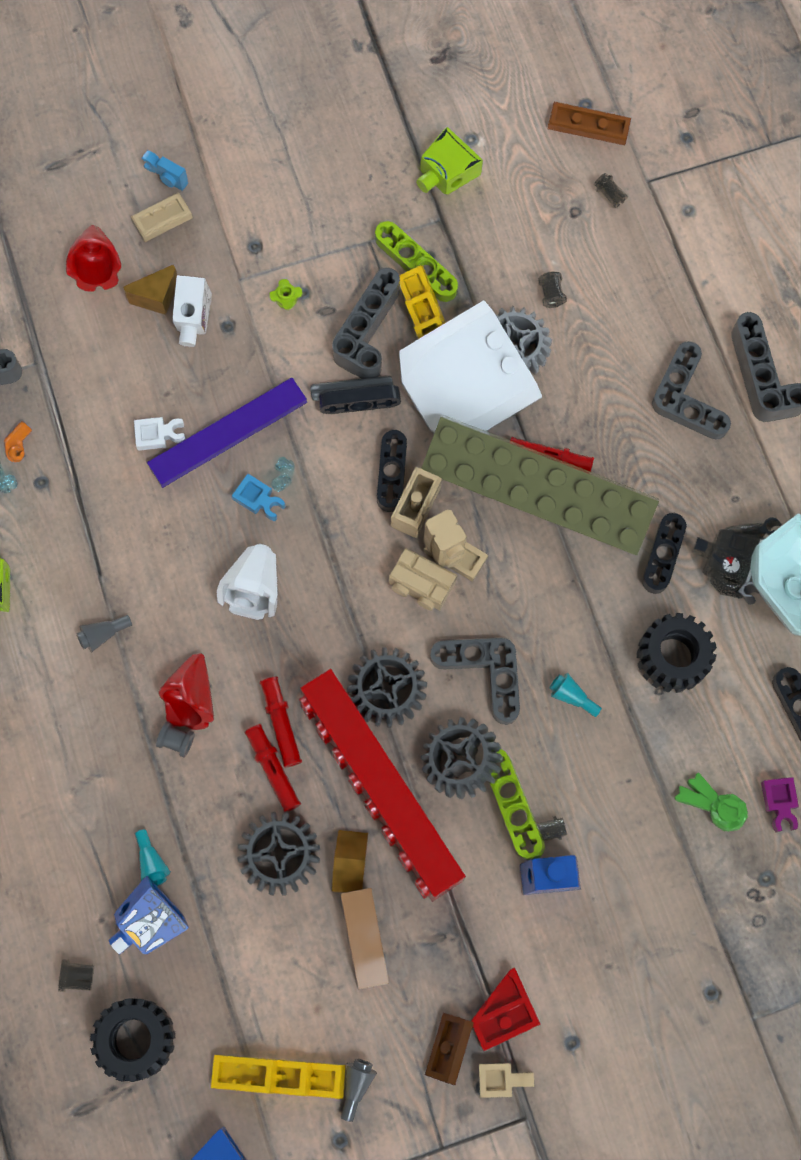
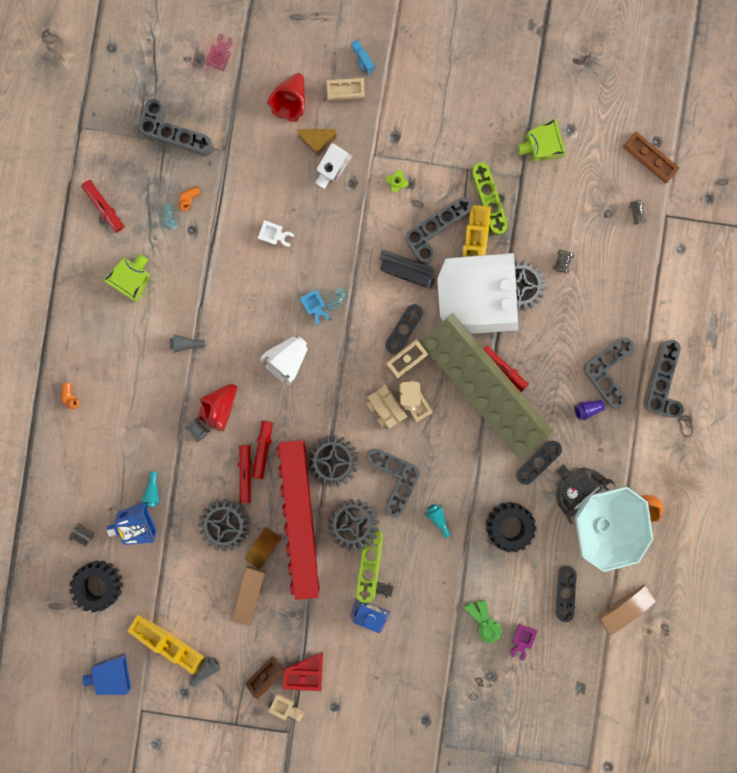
camera: 25 degrees right, 15 degrees up
dark purple tile [147,378,307,488] -> none
none -> dark purple cone [574,400,605,421]

